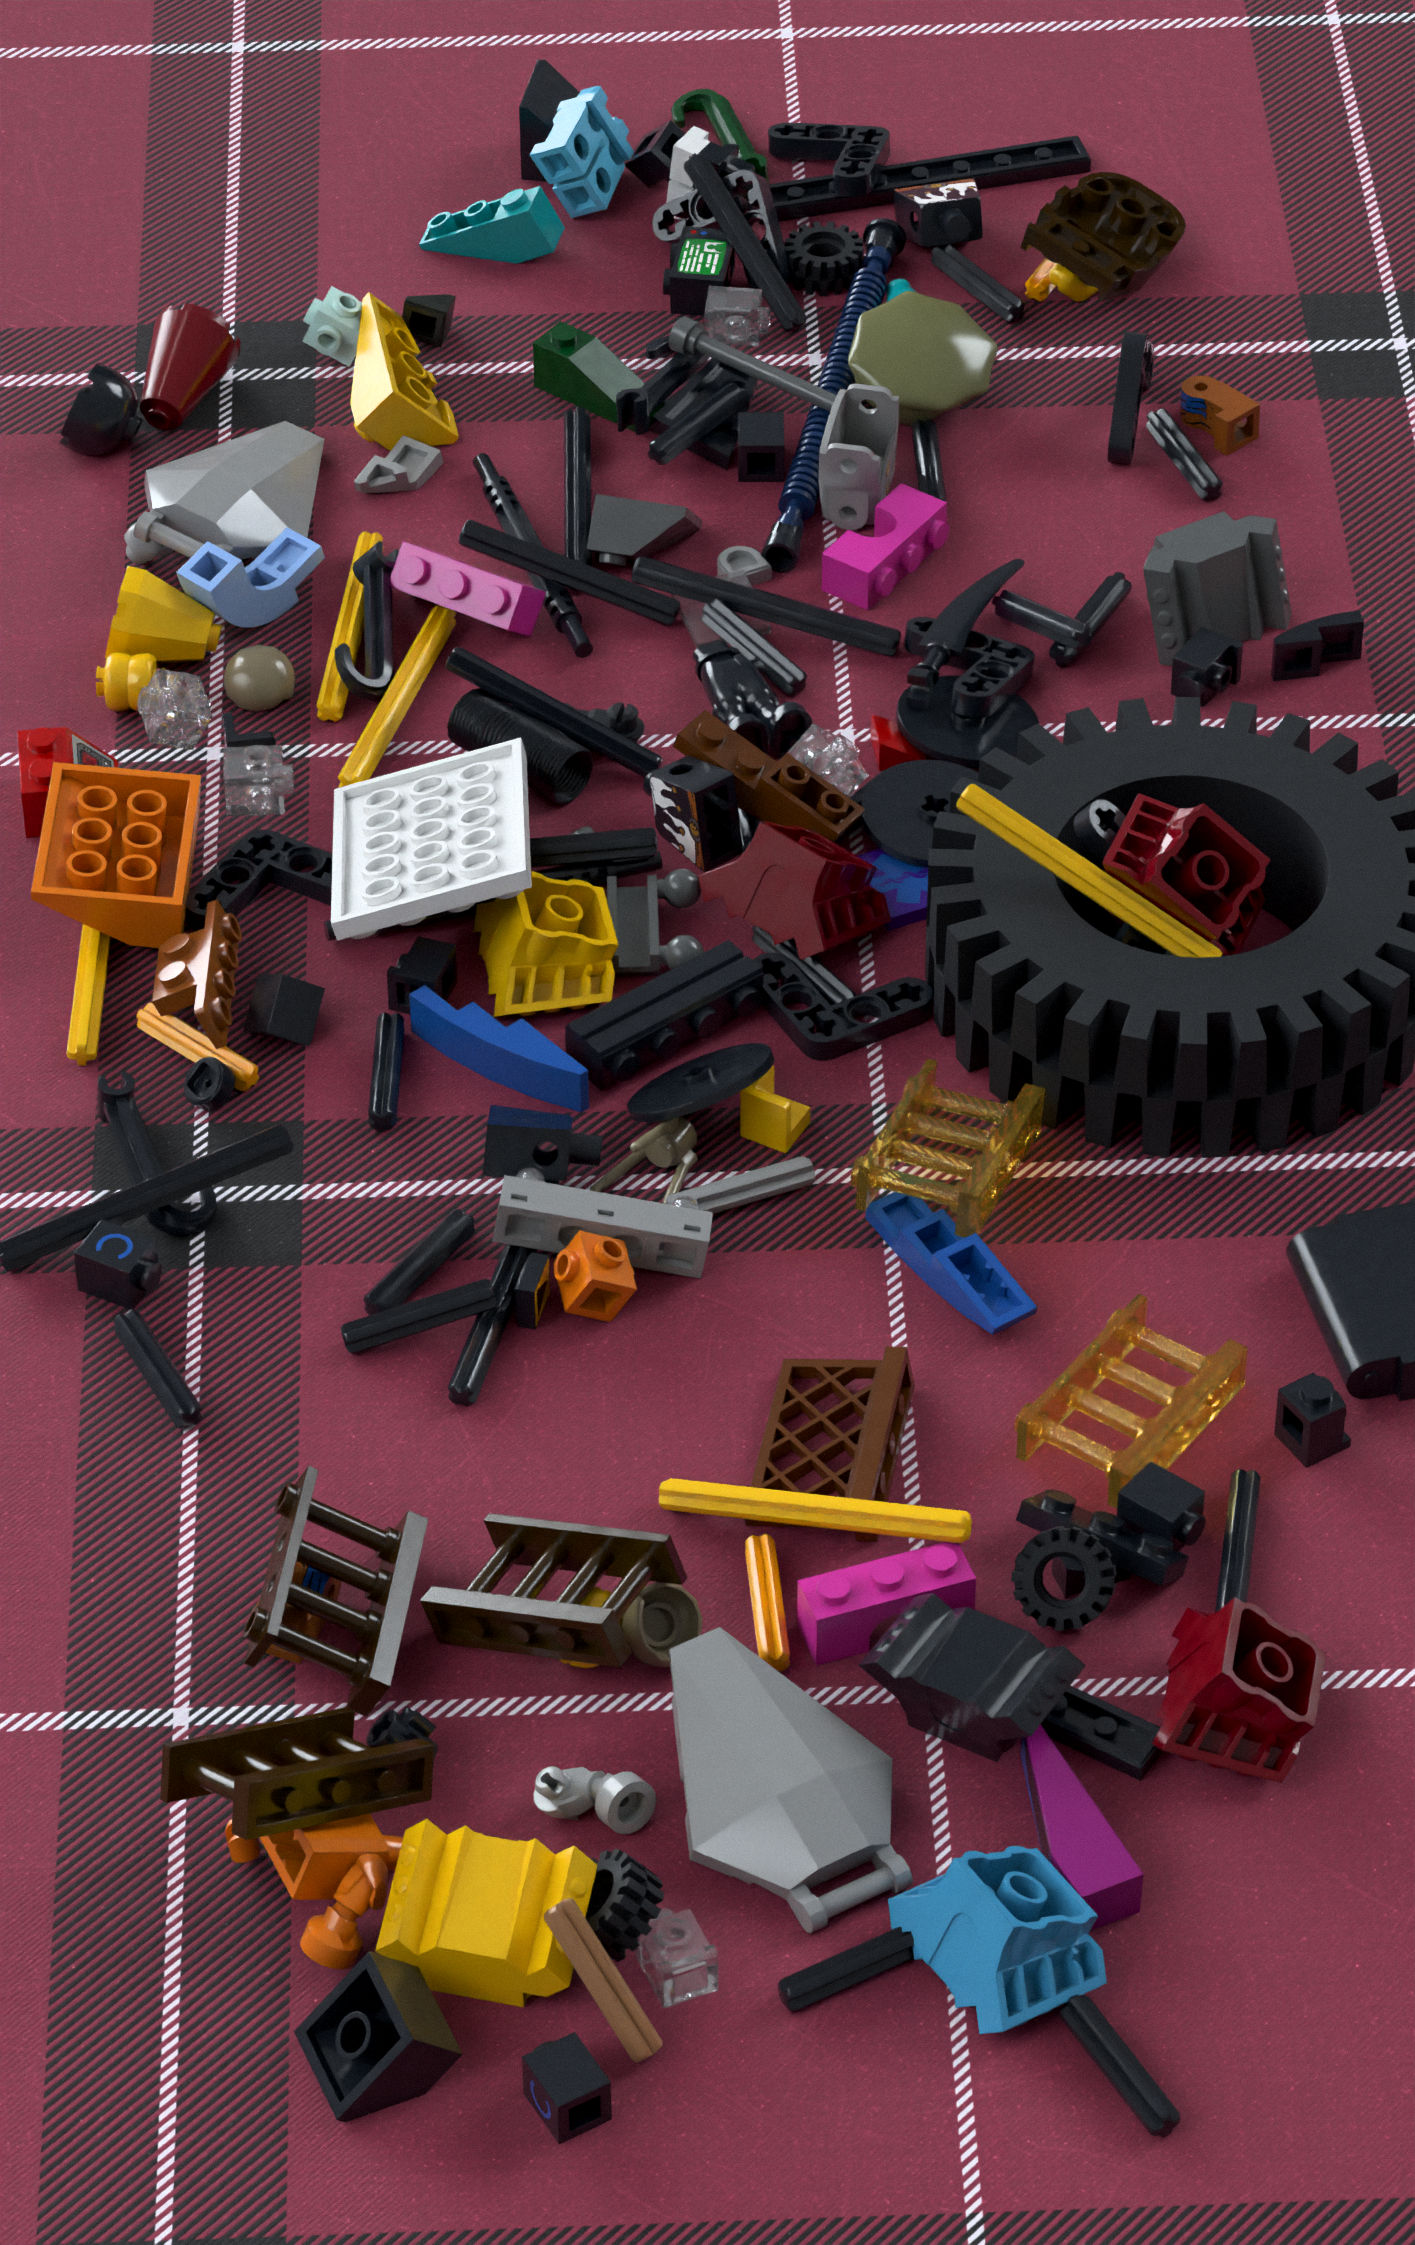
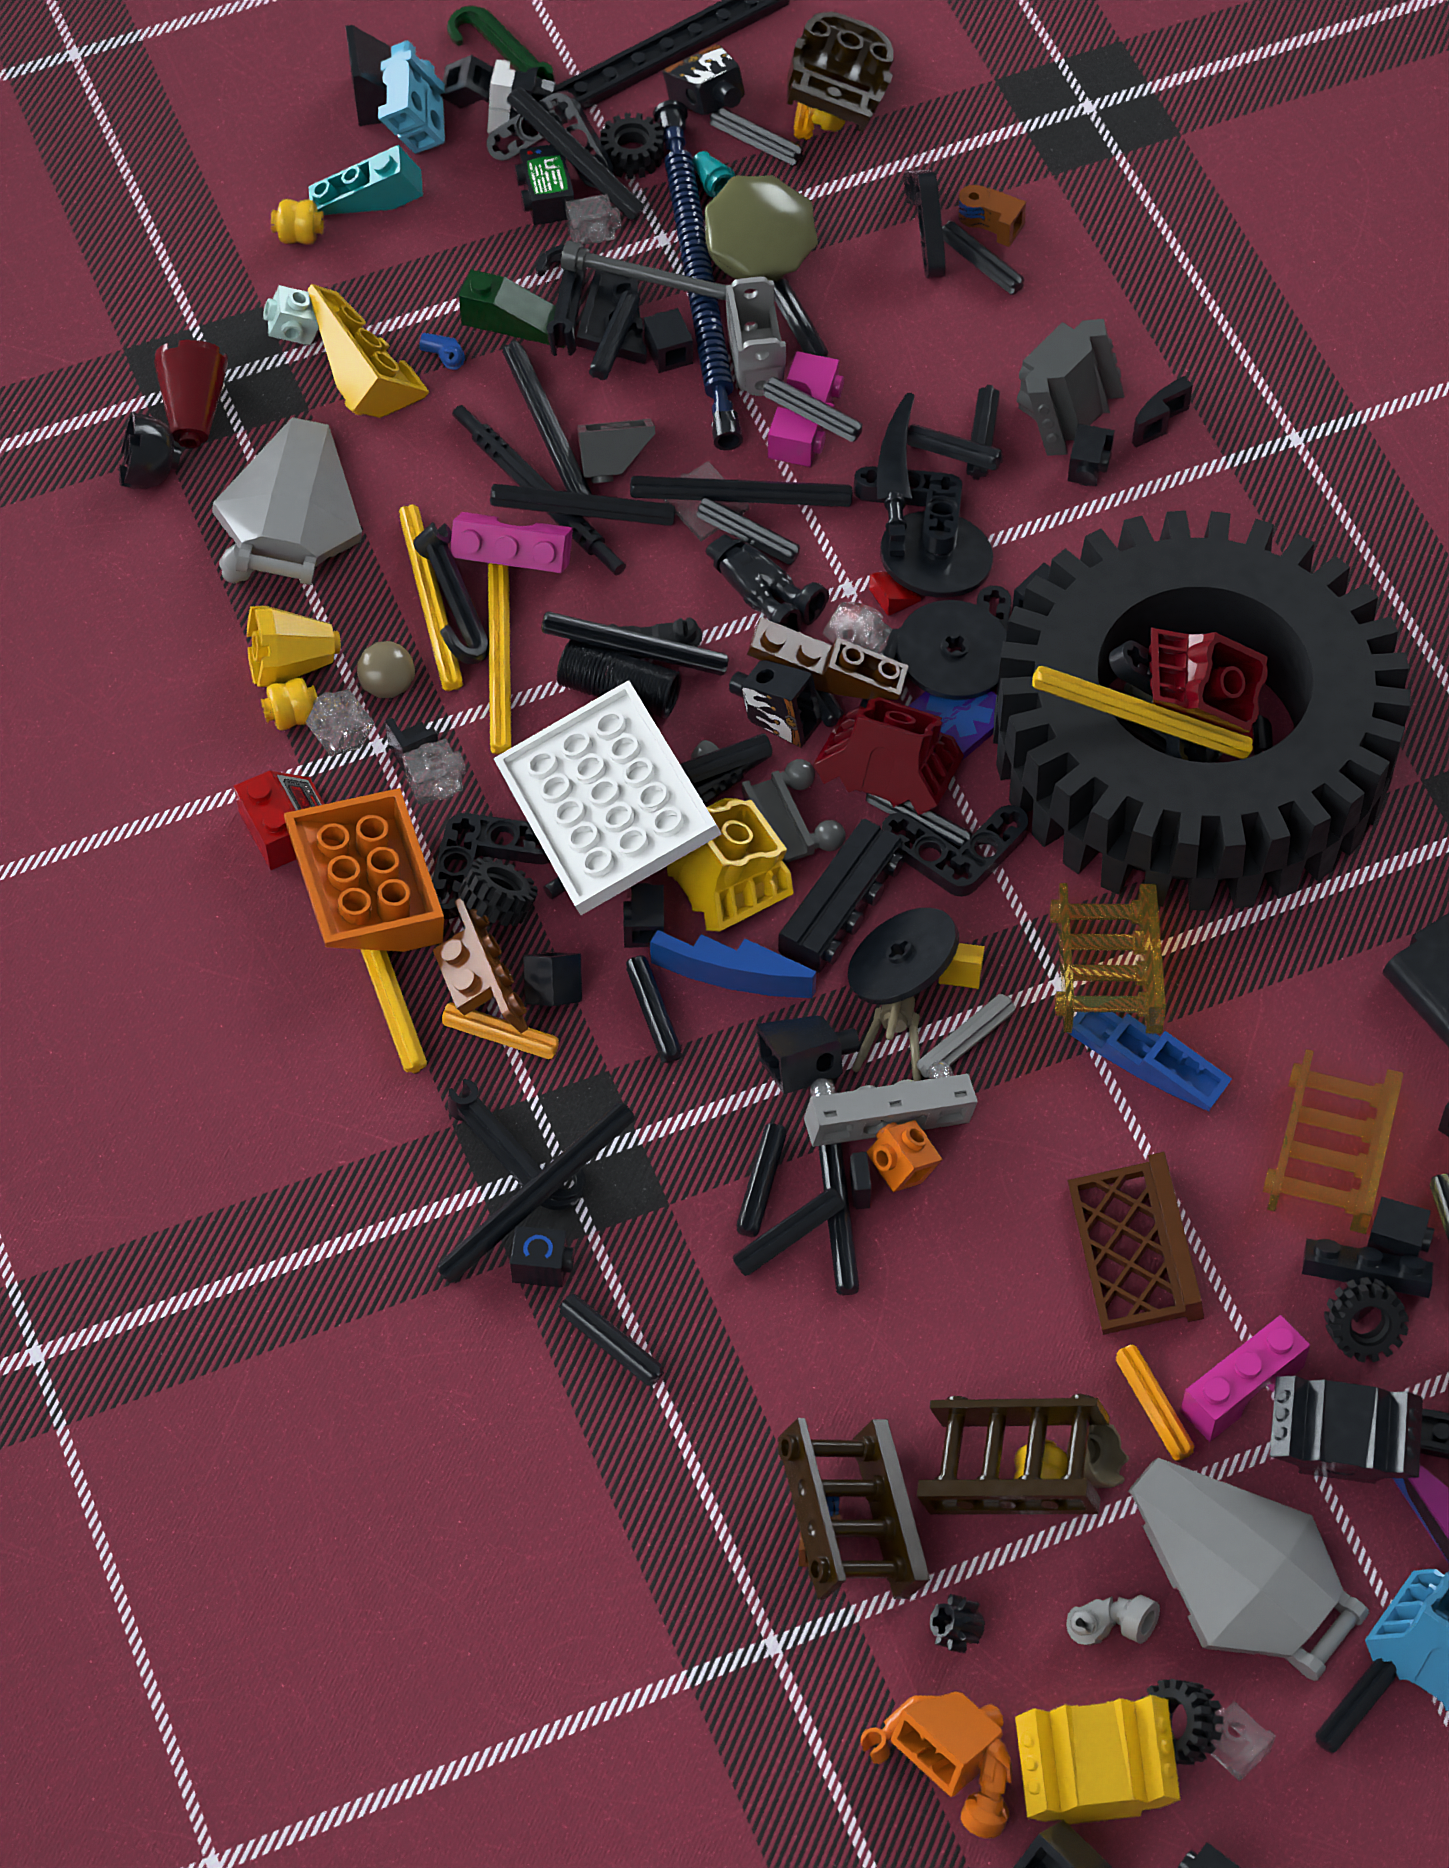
camera: 20 degrees left, 15 degrees up
dark brown fence [160,1707,435,1840] -> none
light blue arch [176,527,325,628] -> none
black tile [184,1057,235,1111] -> none
light grey slope [354,435,444,493] -> none
pearl dark grey slope [402,294,456,347] -> none
medium nougat axle [544,1898,663,2063] -> none
yellow axle [659,1478,972,1543] -> none
light grey tile [717,546,772,587] -> none
black beam [768,123,890,197] -> none
none -> yellow piece [271,199,324,245]
none -> blue arm [419,333,465,370]
none -> black tyre [459,857,538,926]
none -> axle [763,377,863,442]

